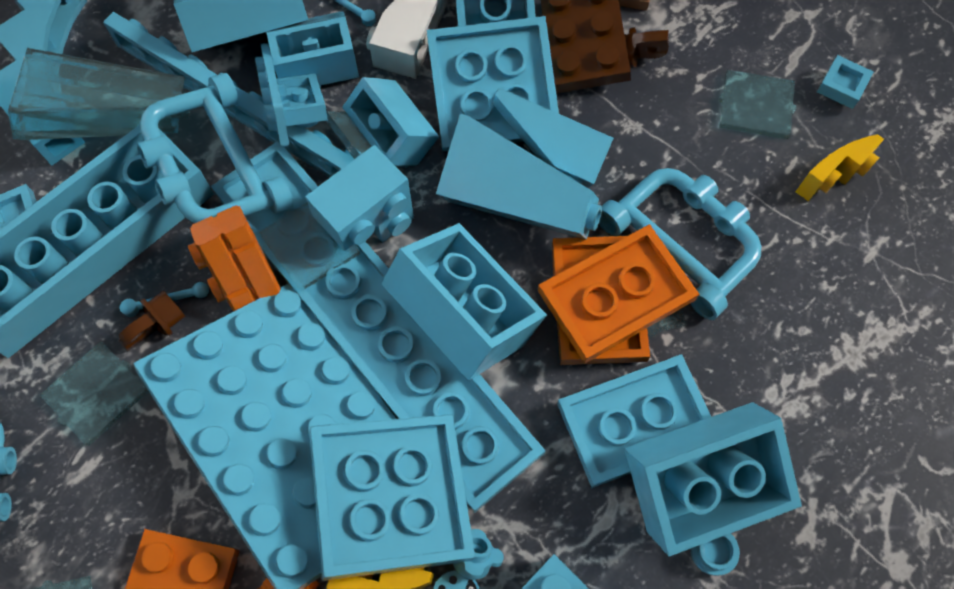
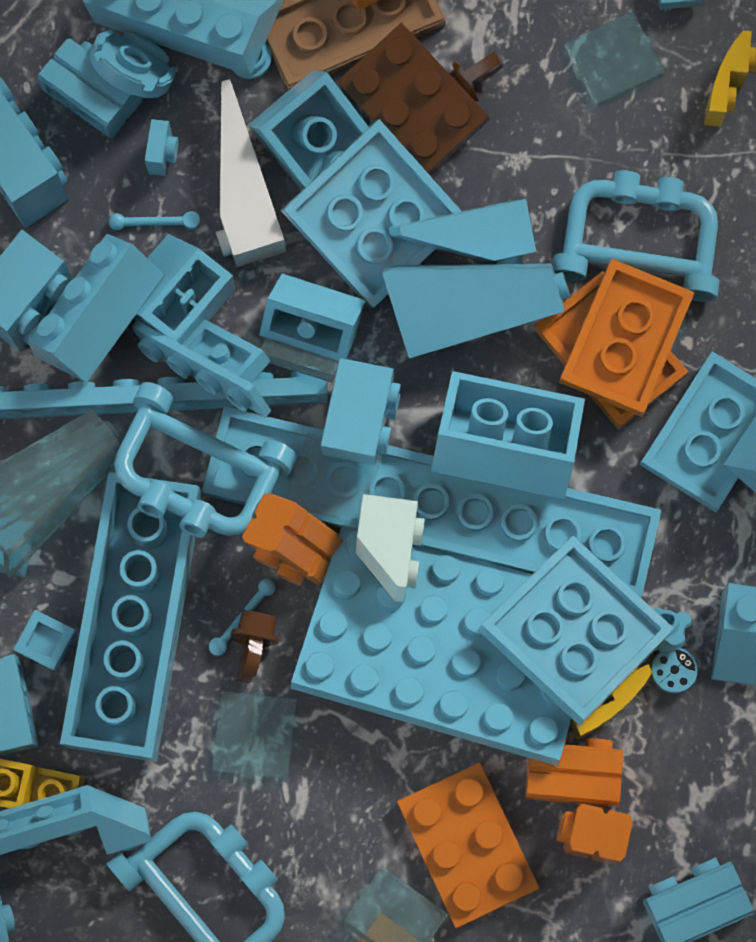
camera: 35 degrees left, 10 degrees up
none -> light aqua slope [356,494,425,603]

